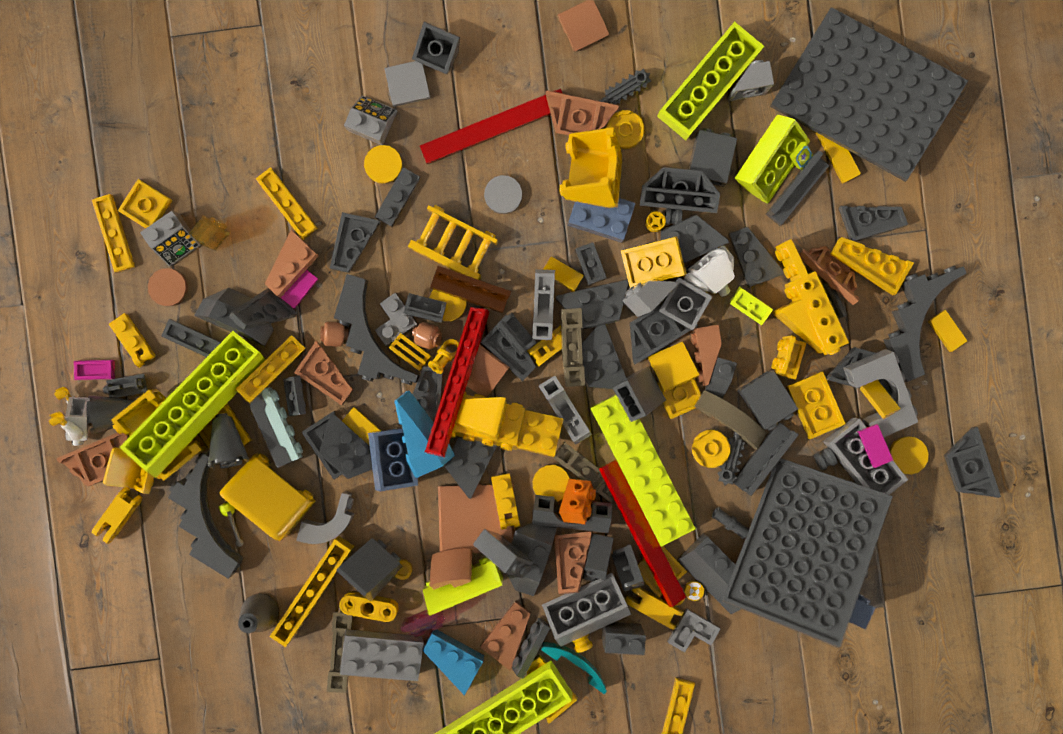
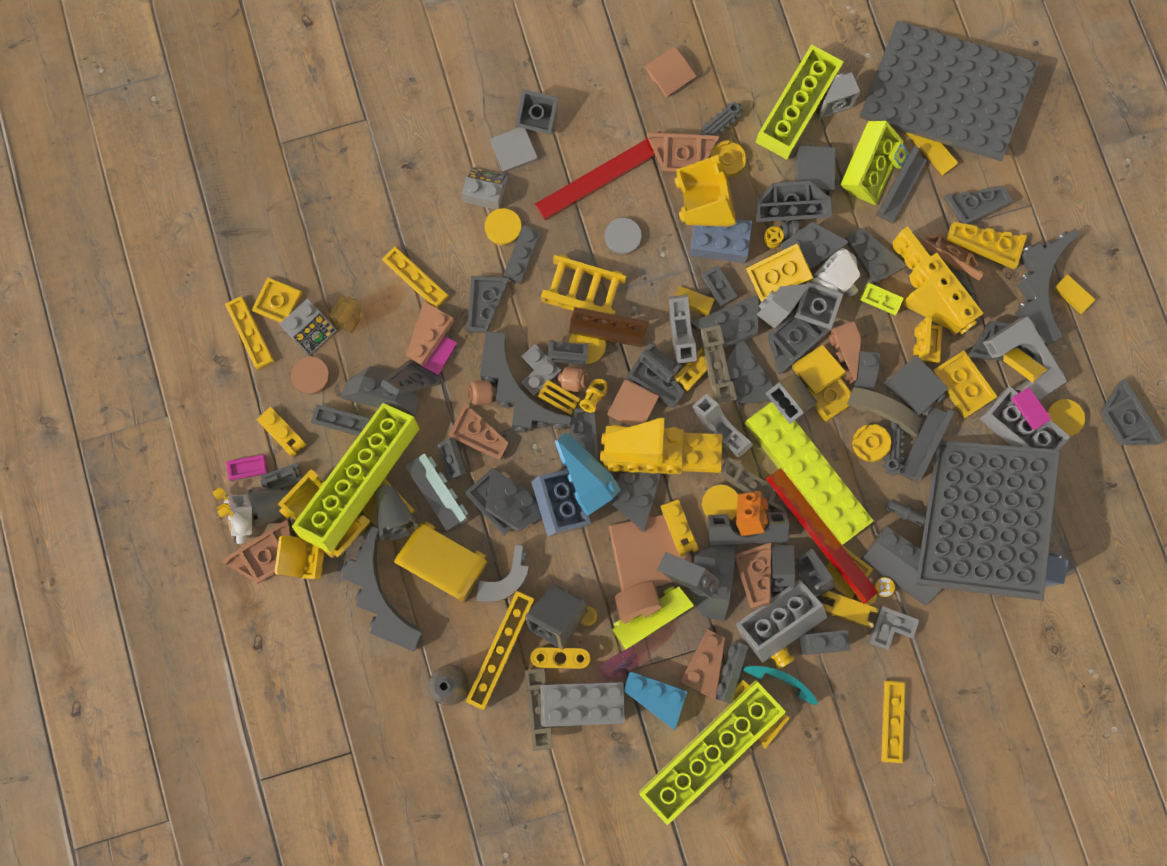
camera: 15 degrees left, 10 degrees down
yellow piece [92,487,143,544] -> none
hinge [218,502,244,547] -> none
yellow plate [235,335,306,403] -> none
yellow tile [342,407,382,446] -> none
red tile [425,307,490,457] -> none
dark grey wheel [814,447,837,471] -> none

